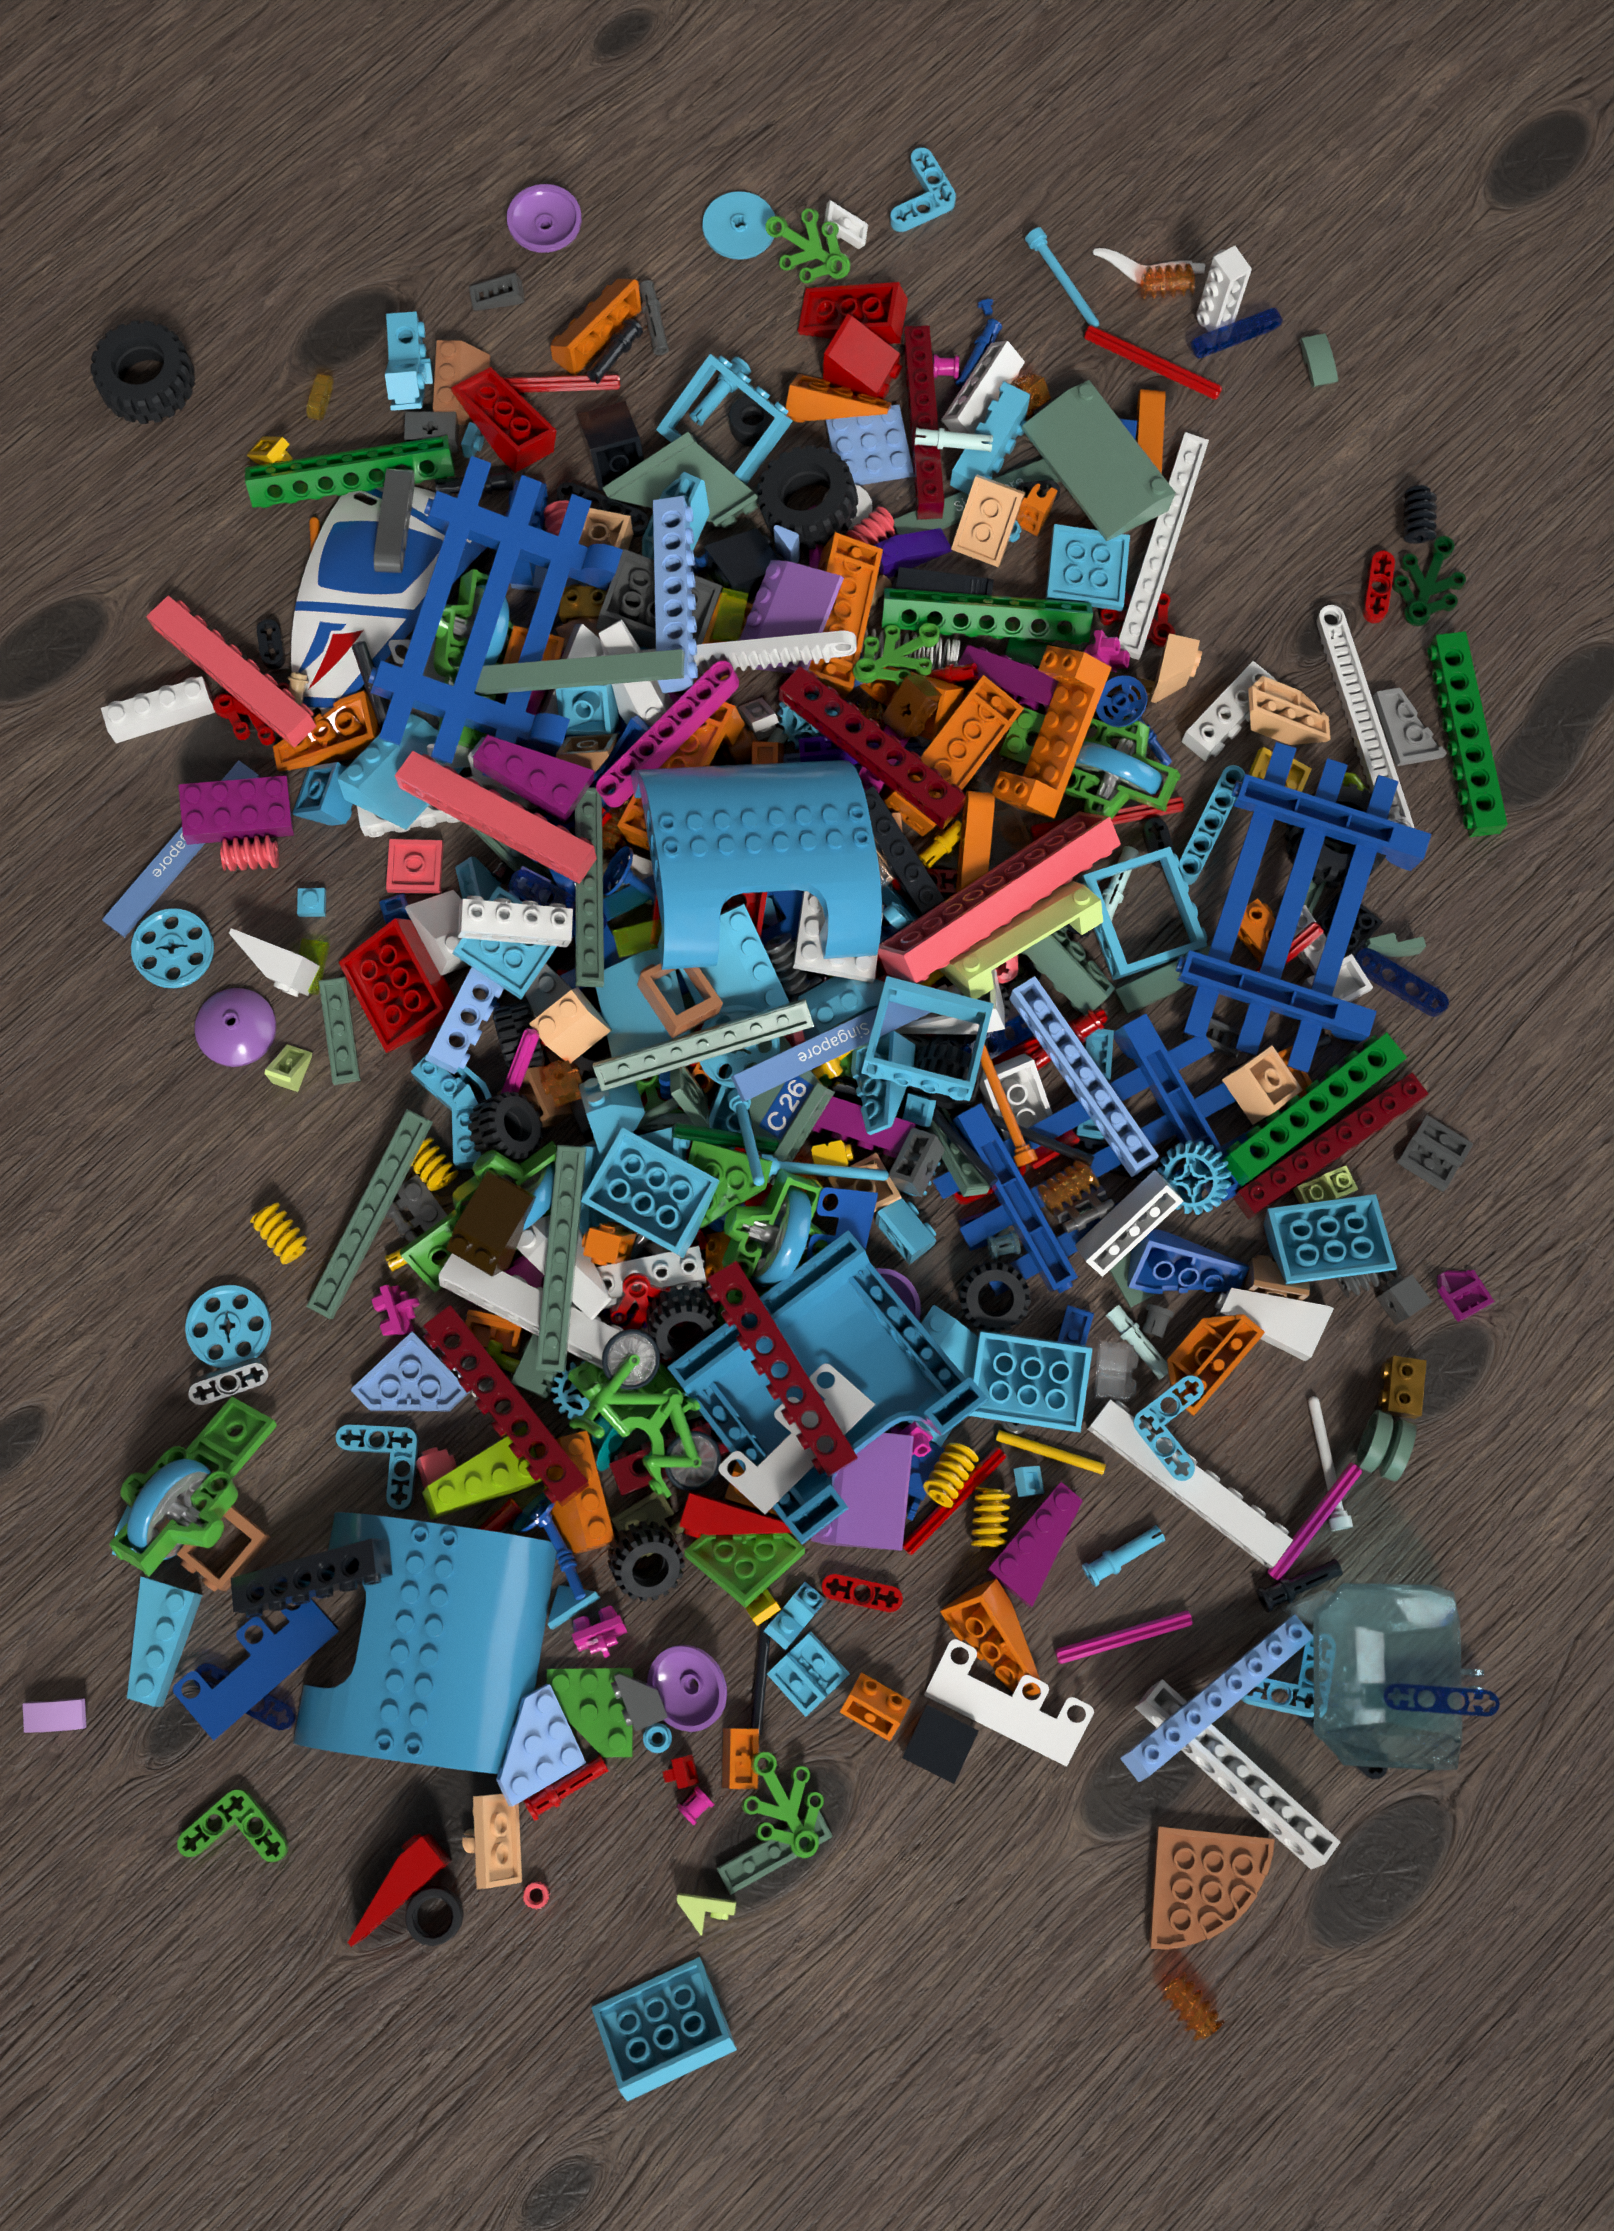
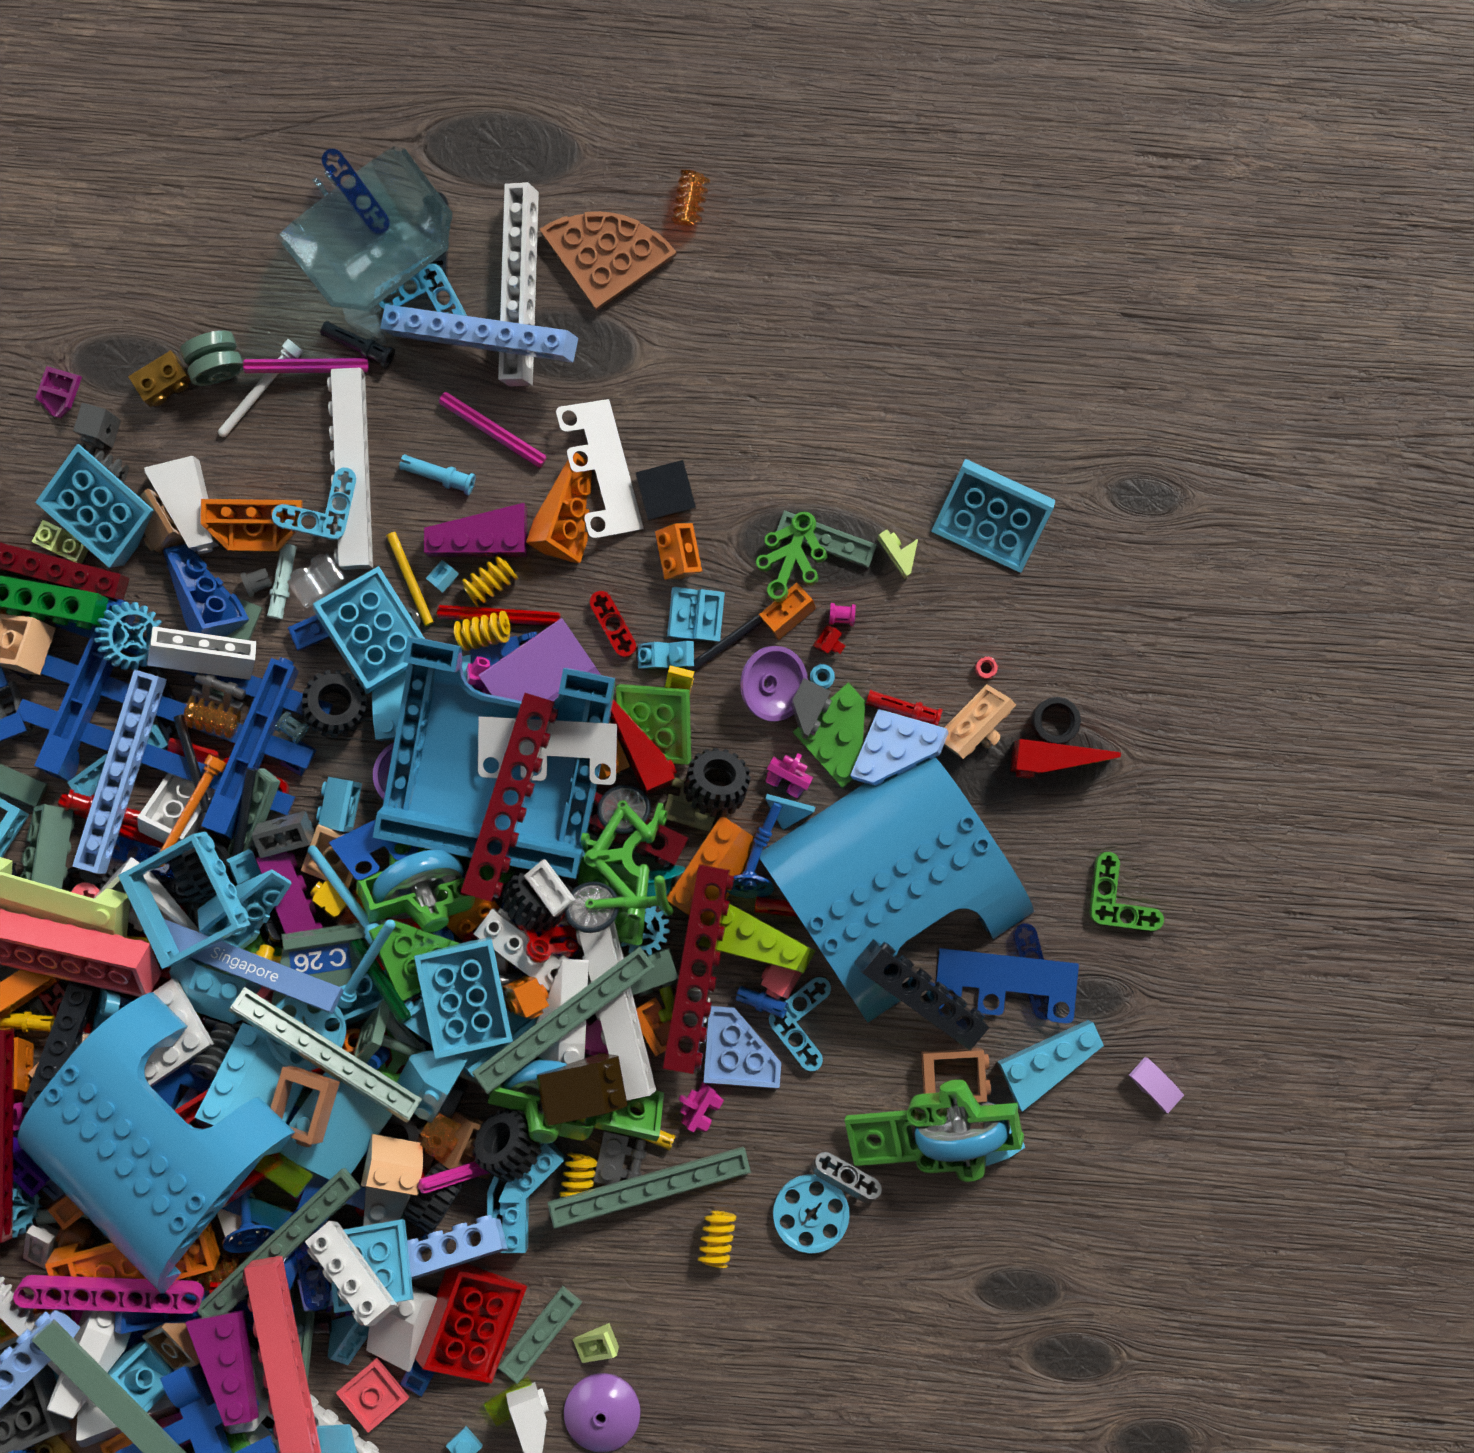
camera: 130 degrees left, 10 degrees up
none -> white plate [524,860,576,917]
none -> blue pin [736,986,788,1018]

